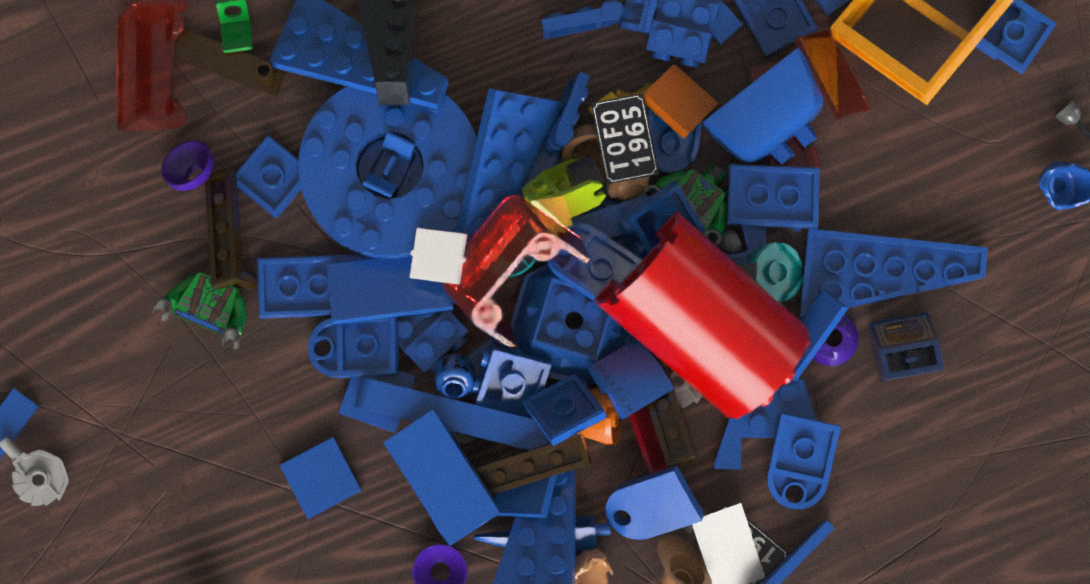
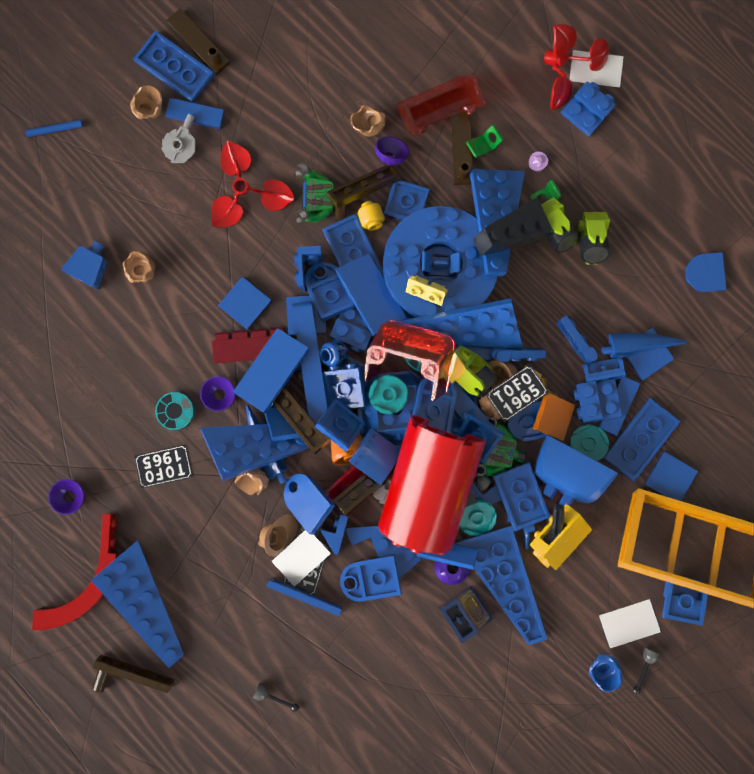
camera: 75 degrees right, 0 degrees up
white piece [410,228,467,285] -> none
clear red piece [794,30,870,120] -> none
none -> red plant [211,141,294,228]
none -> dark red windscreen [212,328,284,364]
none -> blue bracket [294,246,323,292]
none -> blue slope [321,514,349,555]
none -> medium nougat hair [350,105,386,137]
none -> yellow head [358,201,385,231]
none -> teal tile [369,375,408,415]
none -> light yellow hinge [406,275,448,306]
none -> blue hand [523,524,535,549]
none -> yellow piece [530,504,592,570]
none -> teal tile [570,424,609,461]
none -> white sticker [599,599,661,648]

